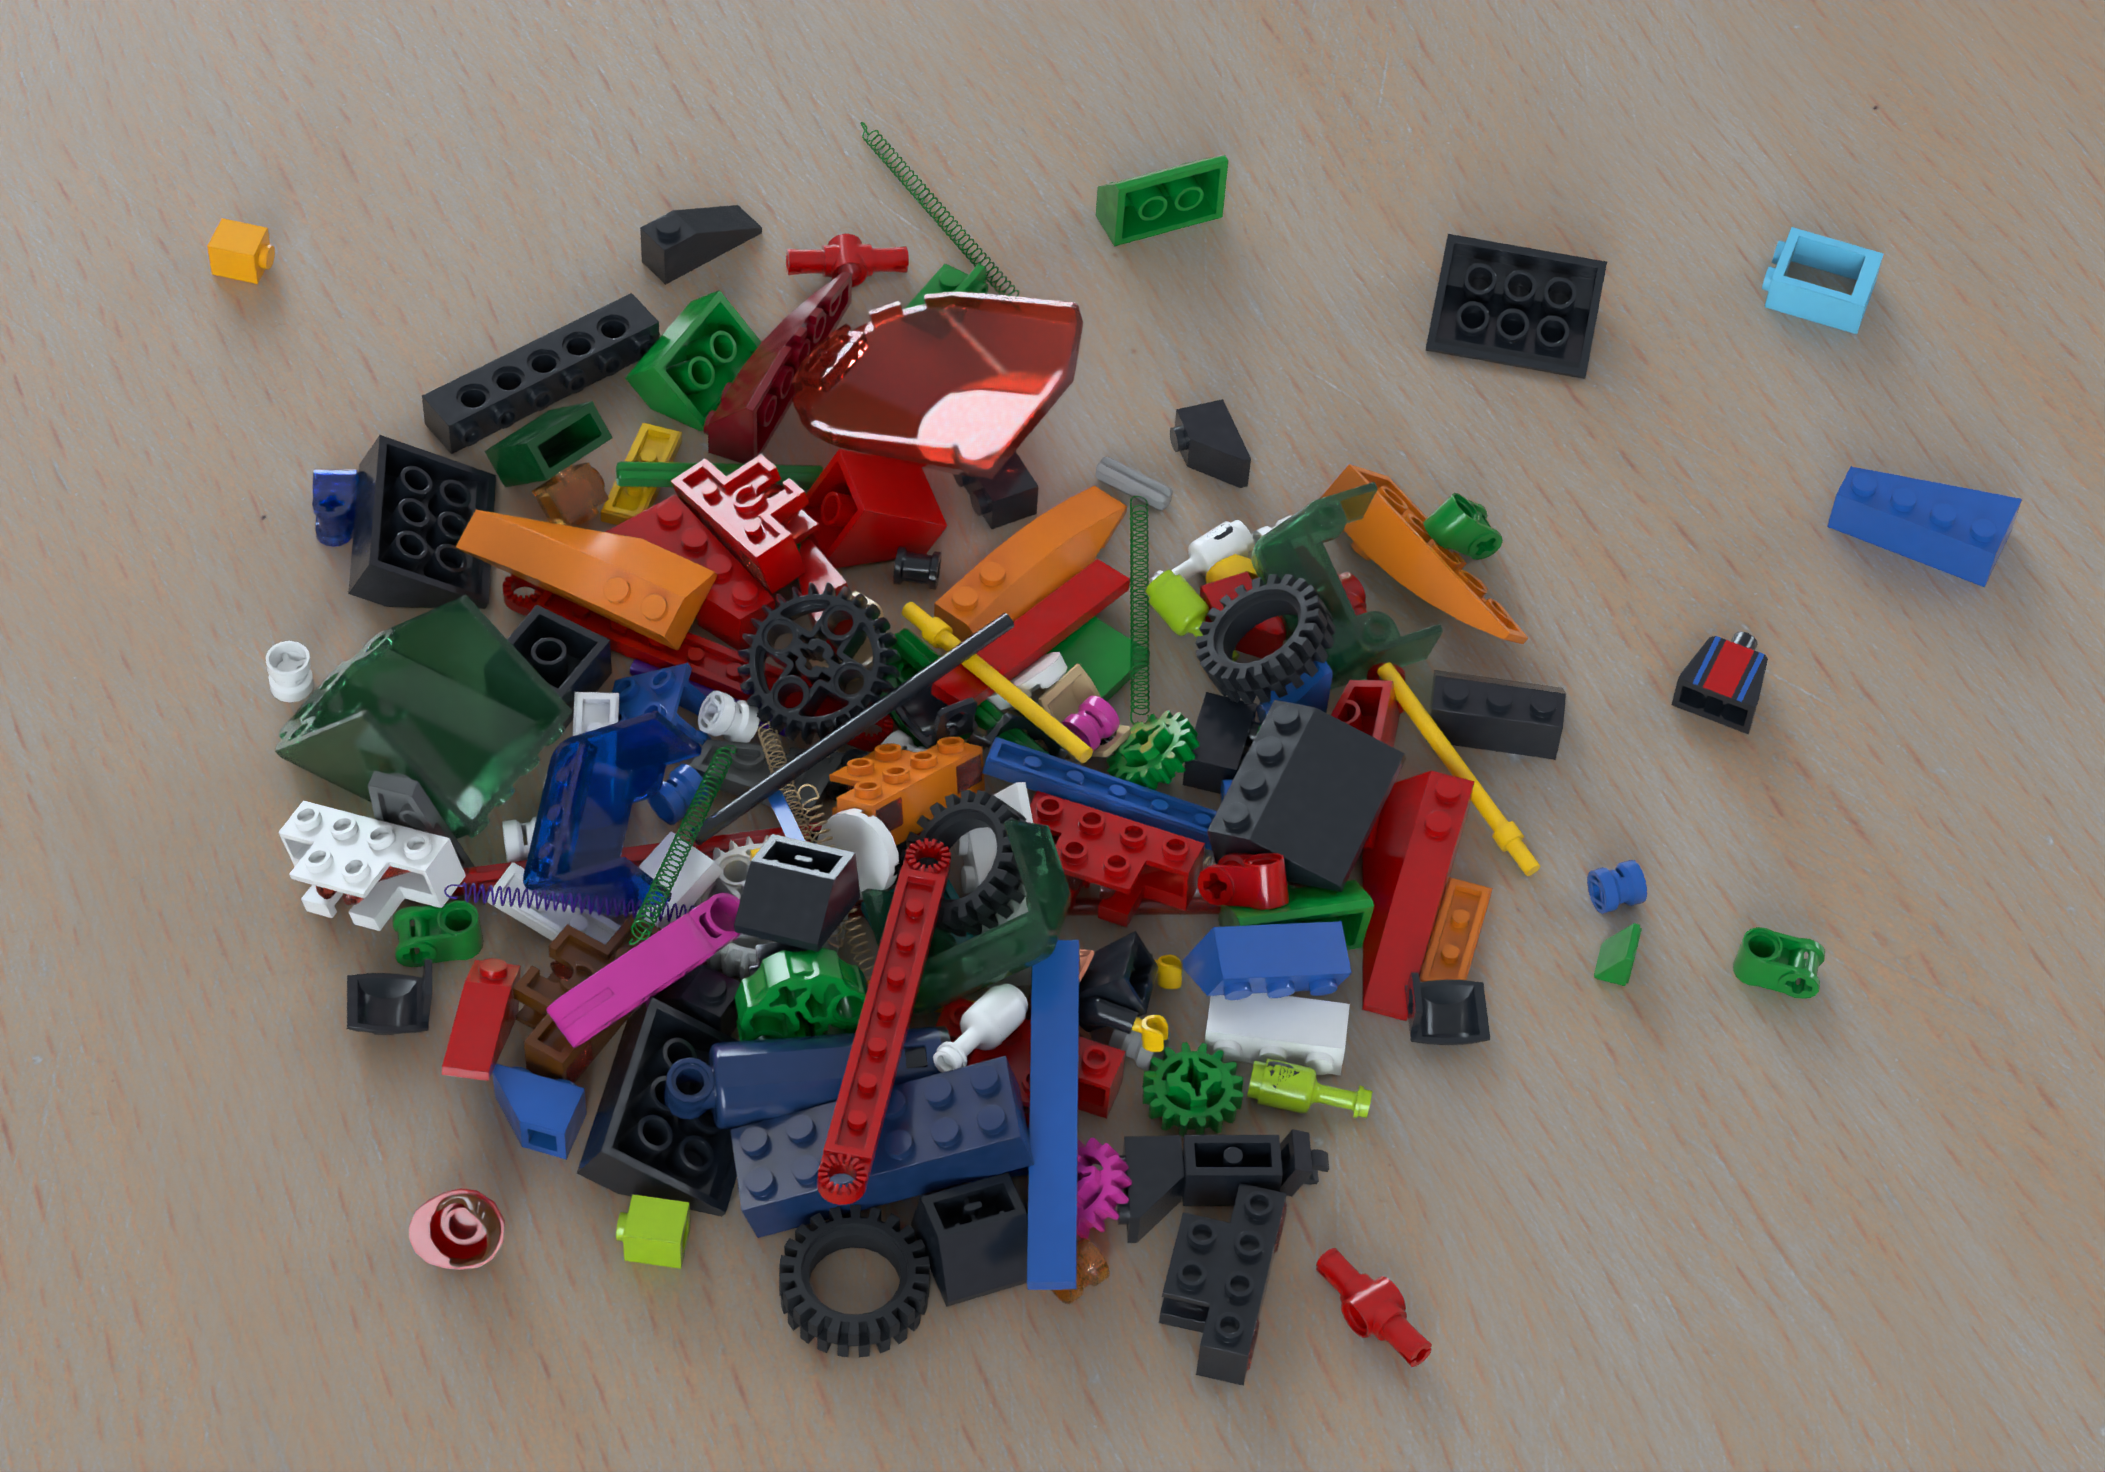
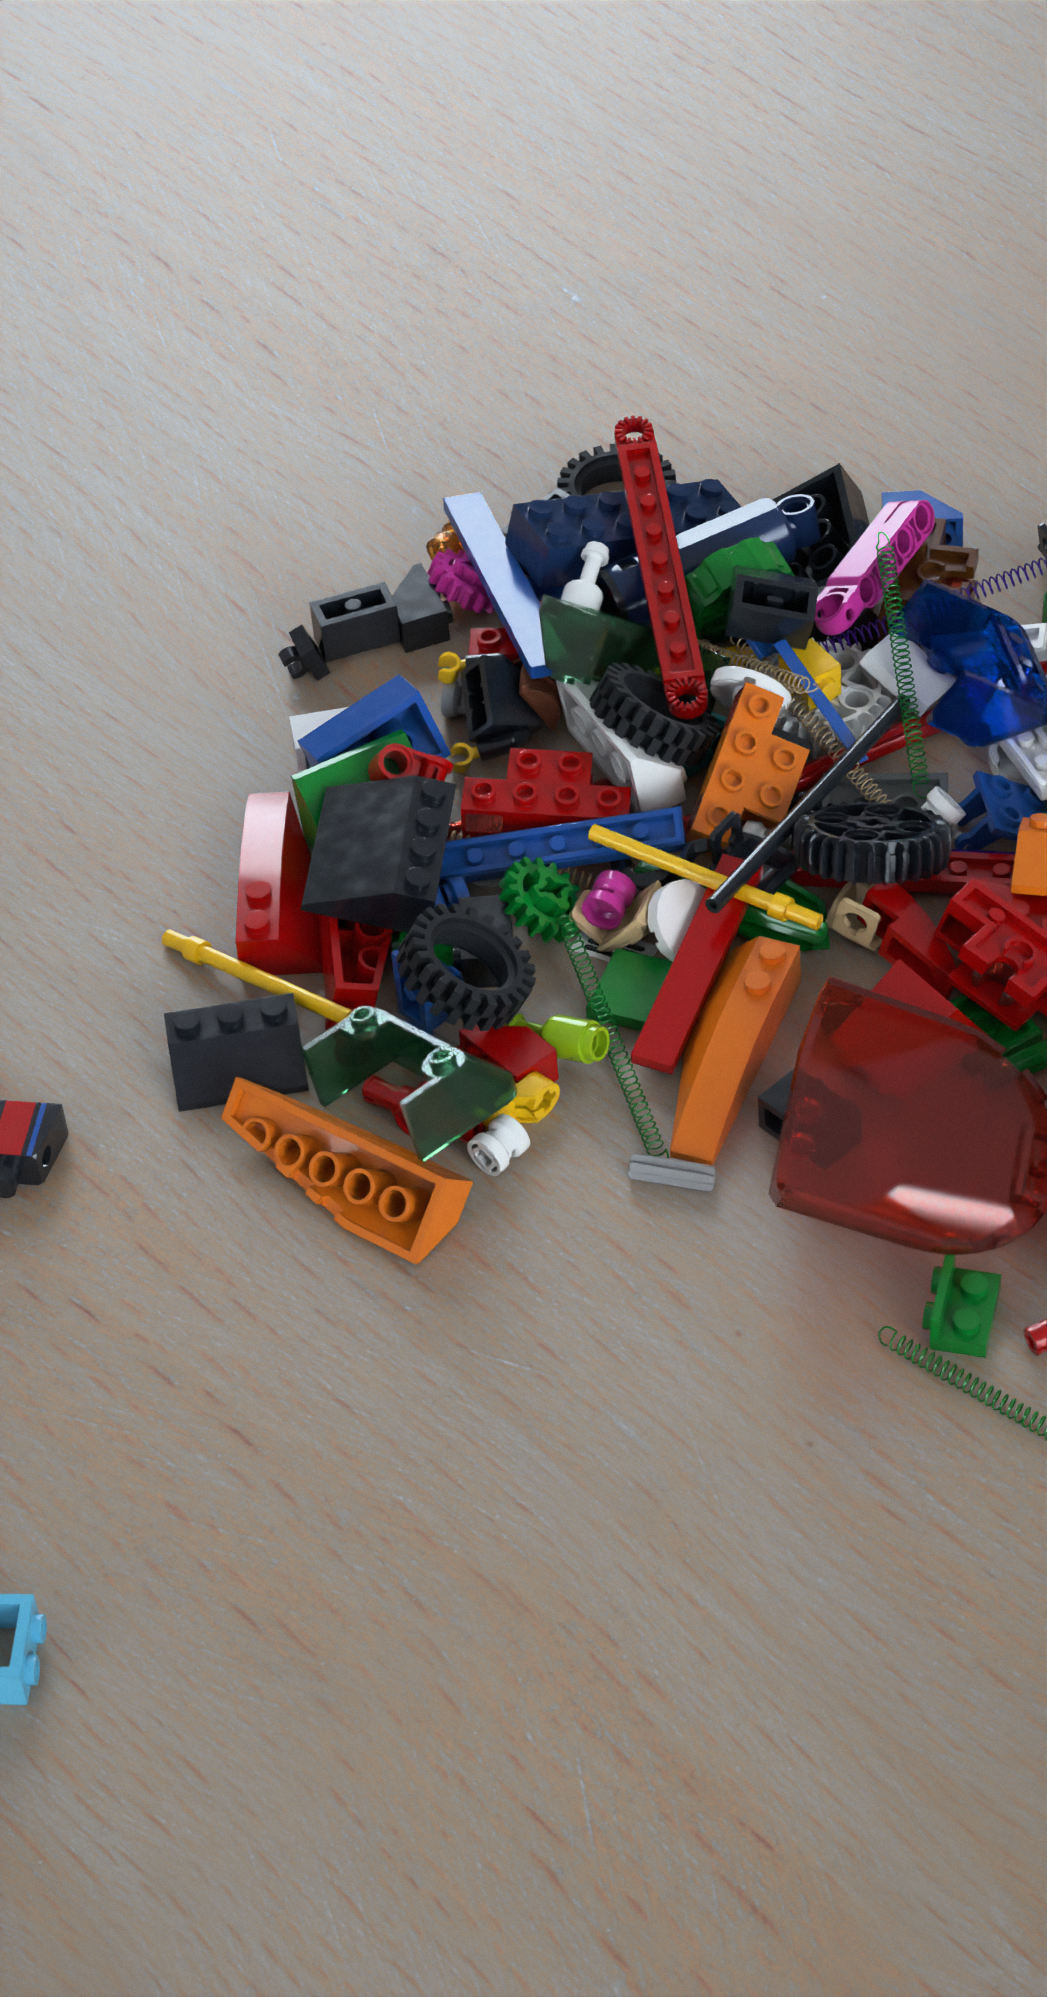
camera: 170 degrees right, 5 degrees down
piece [409,1188,505,1270] -> none
red slope [442,958,521,1081] -> none
lime brick [616,1194,690,1269] -> none
blue wheel [646,764,709,825] -> none
green slope [1096,155,1229,247] -> none
green gear [1142,1042,1244,1138] -> none
white piece [1149,520,1254,584] -> none
black piece [1159,1183,1287,1386] -> none
black slope [1170,399,1251,488] -> none
lime piece [1247,1058,1373,1118] -> none
red pin [1316,1248,1432,1367] -> none
black piece [1405,972,1490,1045] -> none
orange tile [1419,877,1493,982] -> none
green piece [1423,493,1503,560] -> none
black slope [1426,234,1607,379] -> none
blue wheel [1587,860,1647,914] -> none
green slope [1594,923,1642,986] -> none

